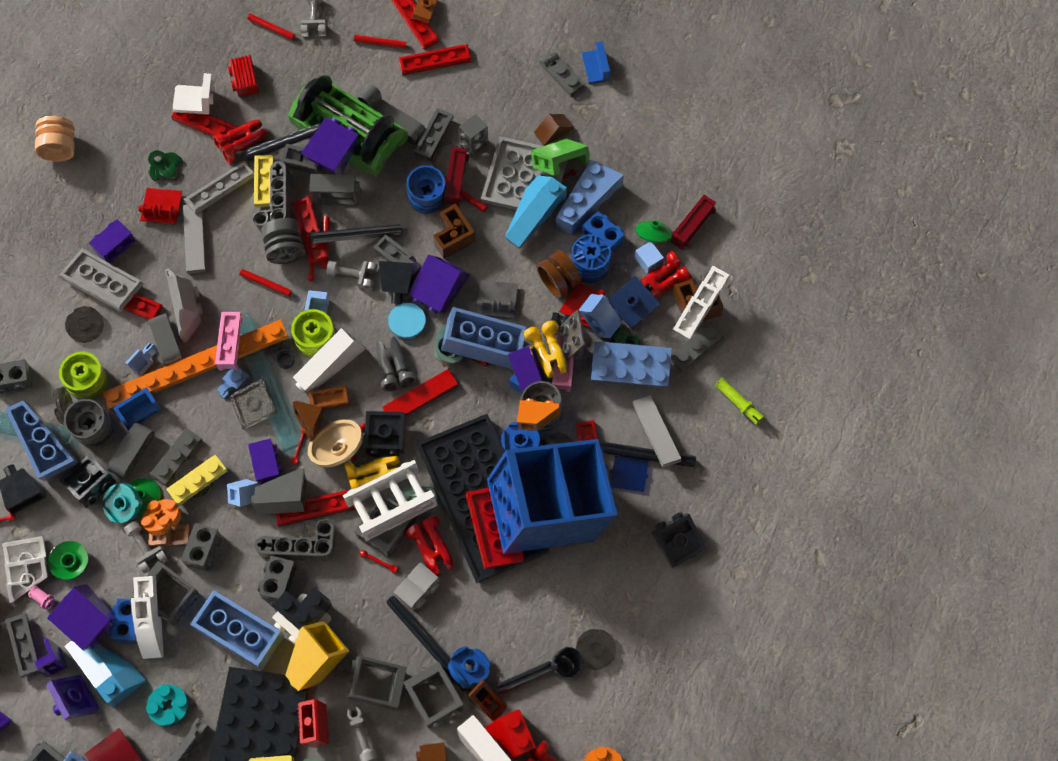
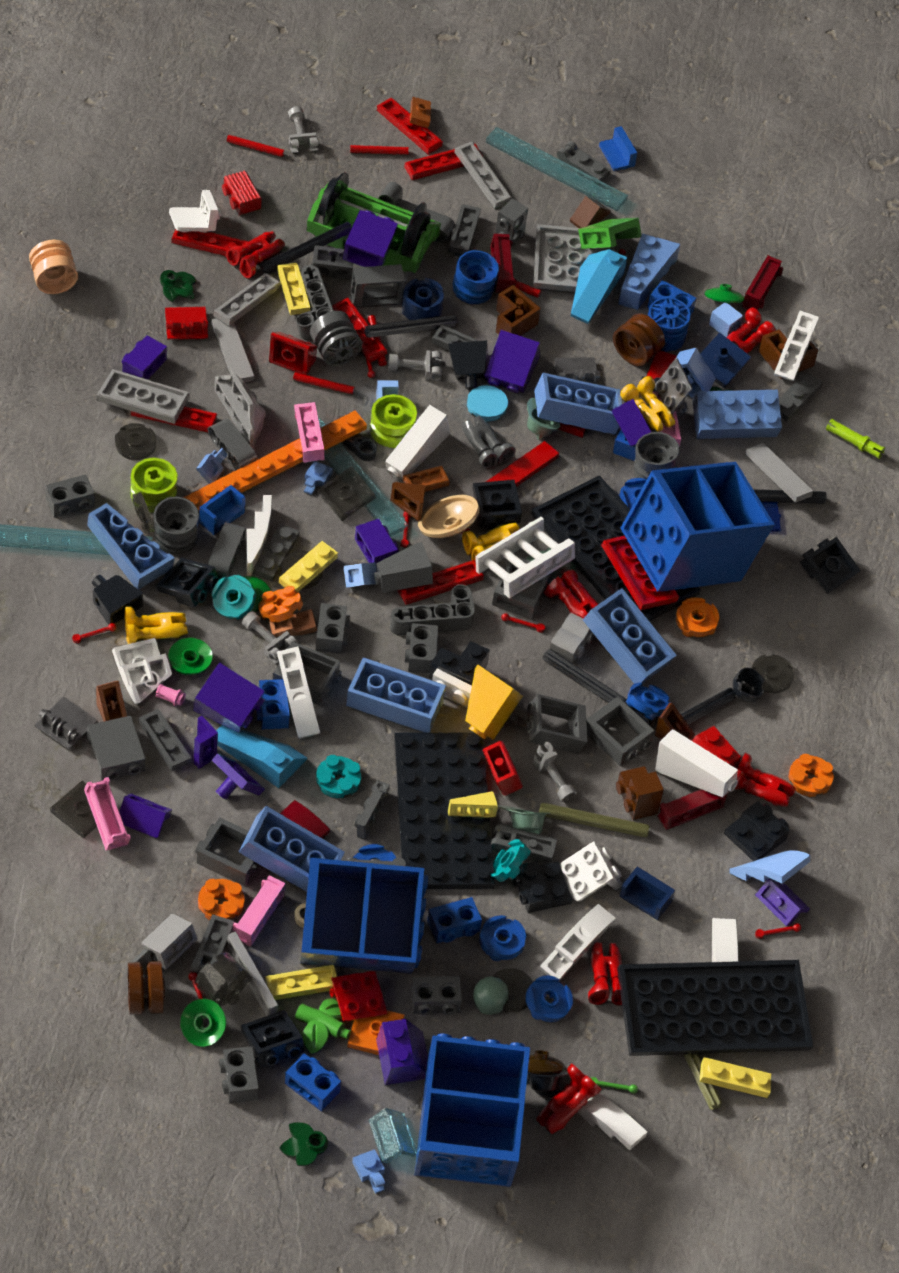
camera: 20 degrees left, 15 degrees down
orange slope [517,399,561,431] -> none
none -> yellow piece [124,607,188,644]
none -> white slope [246,495,272,576]
none -> red slope [269,332,317,375]
none -> dark blue brick [402,278,444,320]
none -> light grey tile [455,141,512,209]
none -> clear light blue tile [486,127,628,211]
none -> medium blue brick [583,588,677,684]
none -> orange plate [676,597,719,637]

